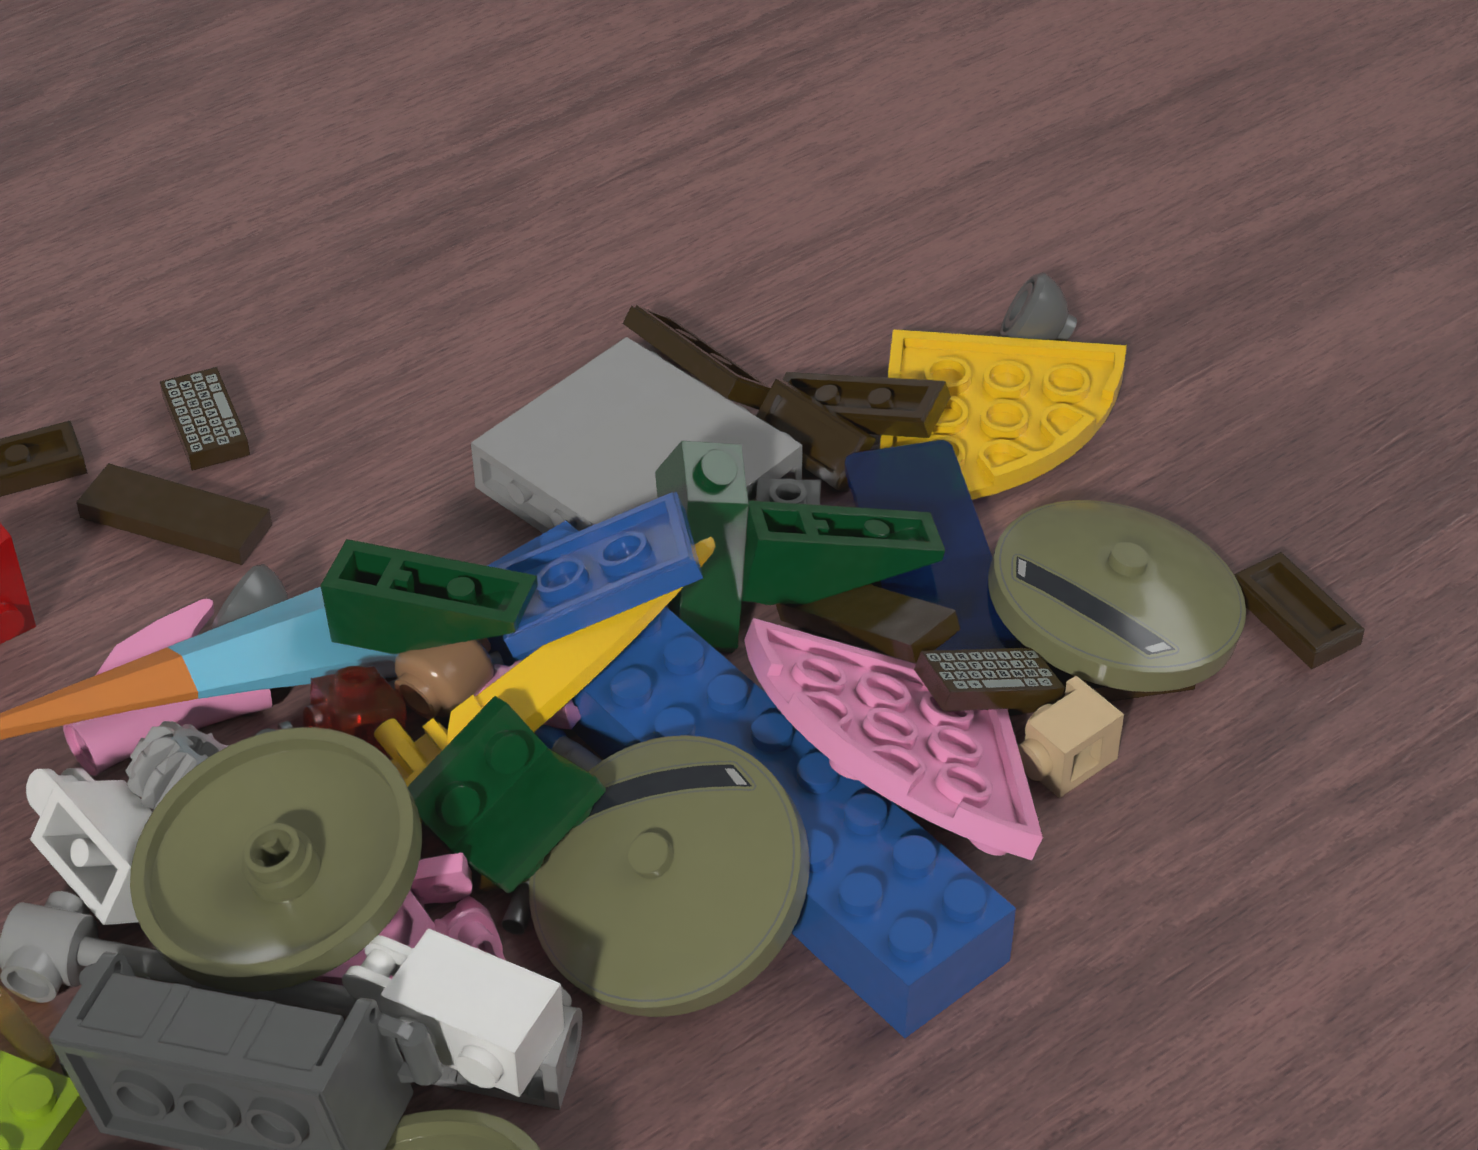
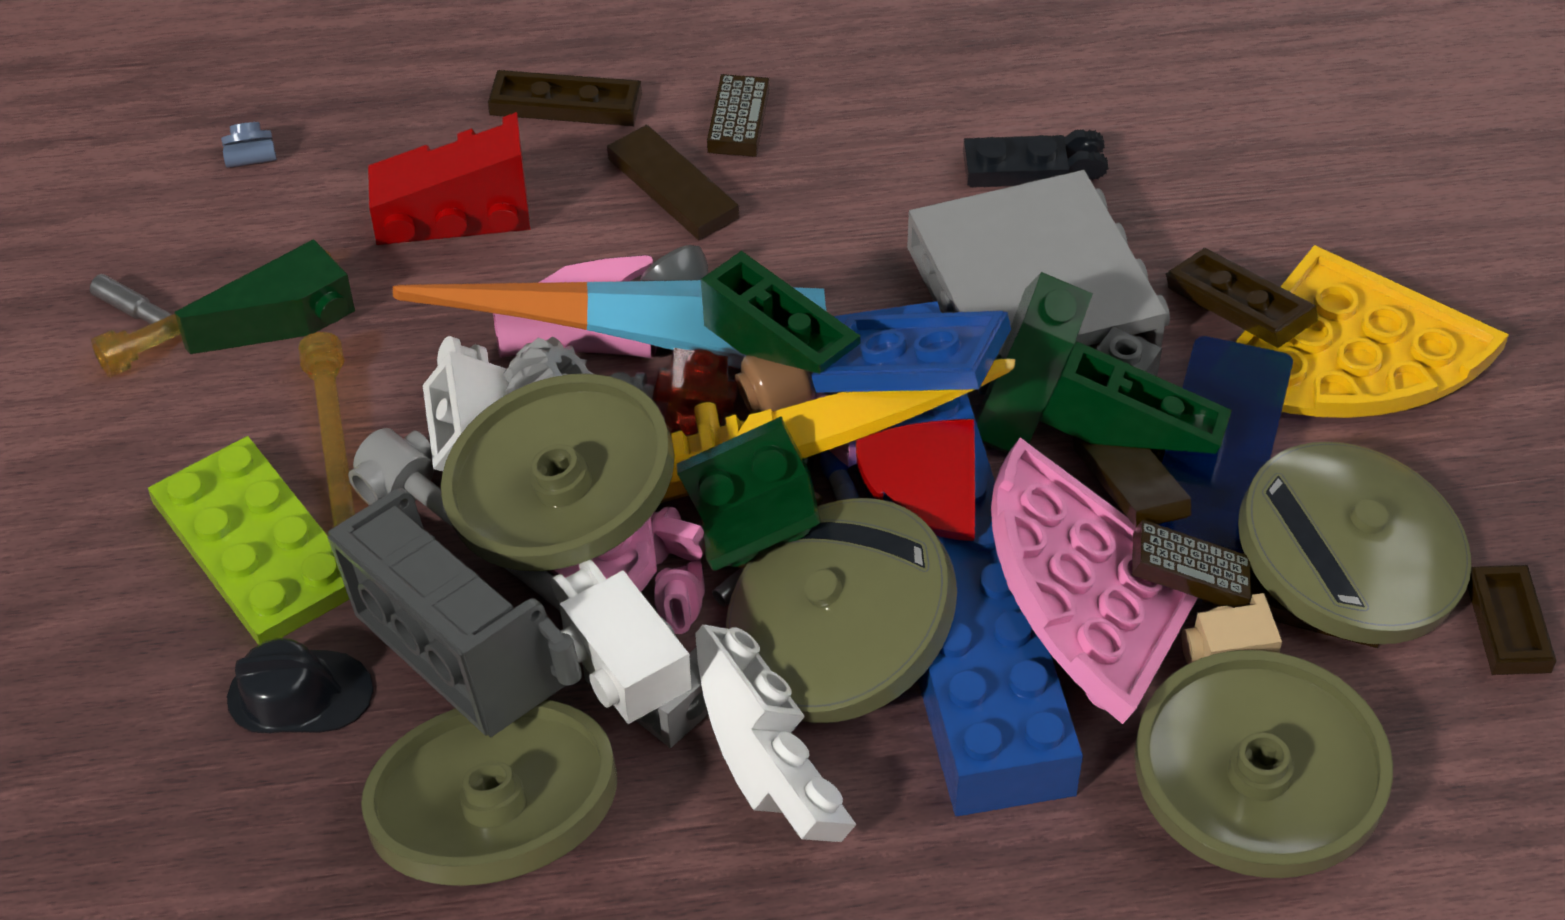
camera: 30 degrees right, 5 degrees up
dark brown tile [622,305,770,410] -> none
dark brown tile [756,379,876,492] -> none
dark grey brick [1000,272,1077,341] -> none
none -> white slope [695,624,856,842]
none -> red brick [856,419,975,541]
none -> black hinge [963,129,1109,188]
none -> olive dish [1135,650,1393,878]

